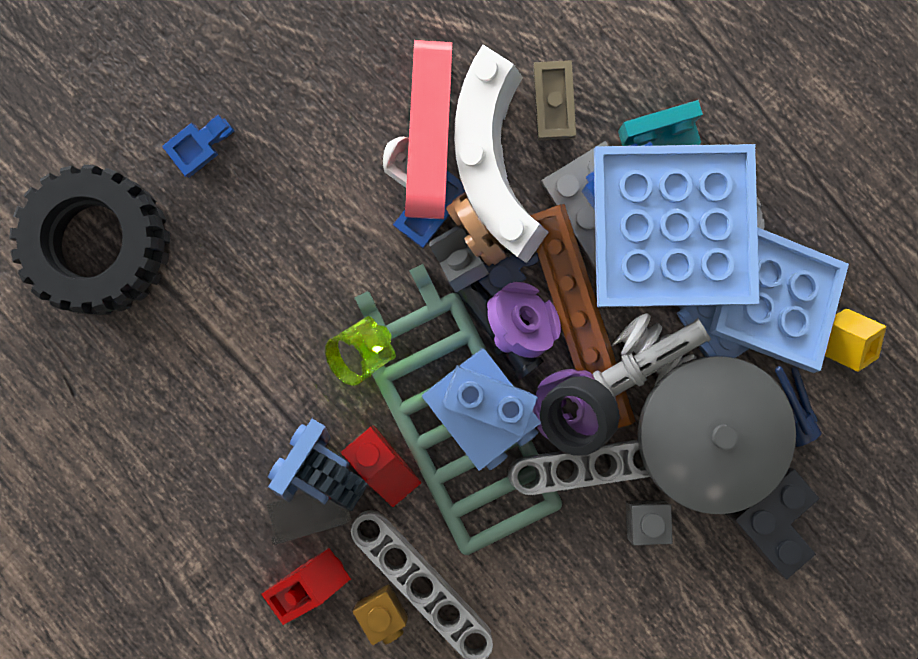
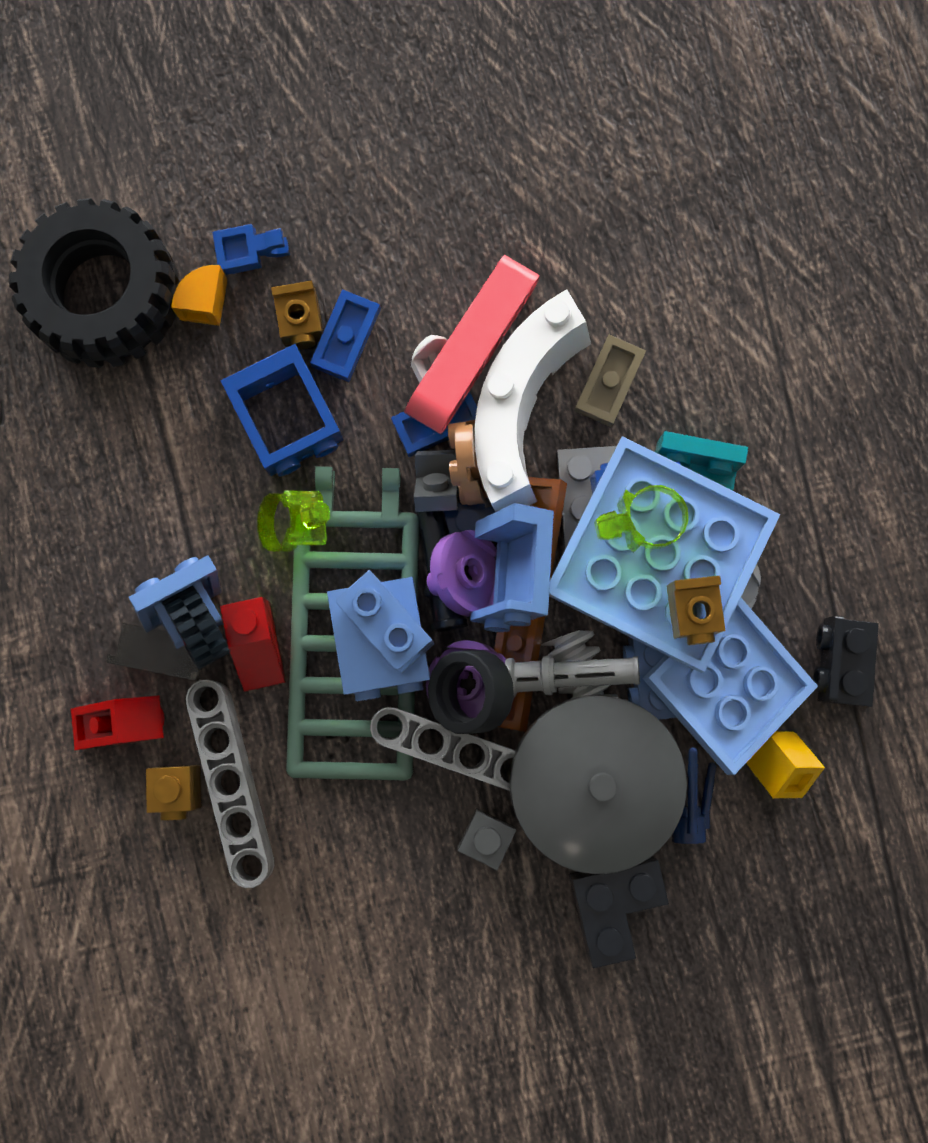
camera: 30 degrees right, 5 degrees down
none -> light orange brick [171,265,228,326]
none -> blue window [220,344,344,477]
none -> pearl gold brick [271,280,323,350]
none -> blue plate [310,289,381,382]
none -> medium blue panel [470,503,554,632]
none -> clear neon green piece [594,485,689,553]
none -> pearl gold brick [667,576,726,645]
none -> black bracket [813,616,879,707]

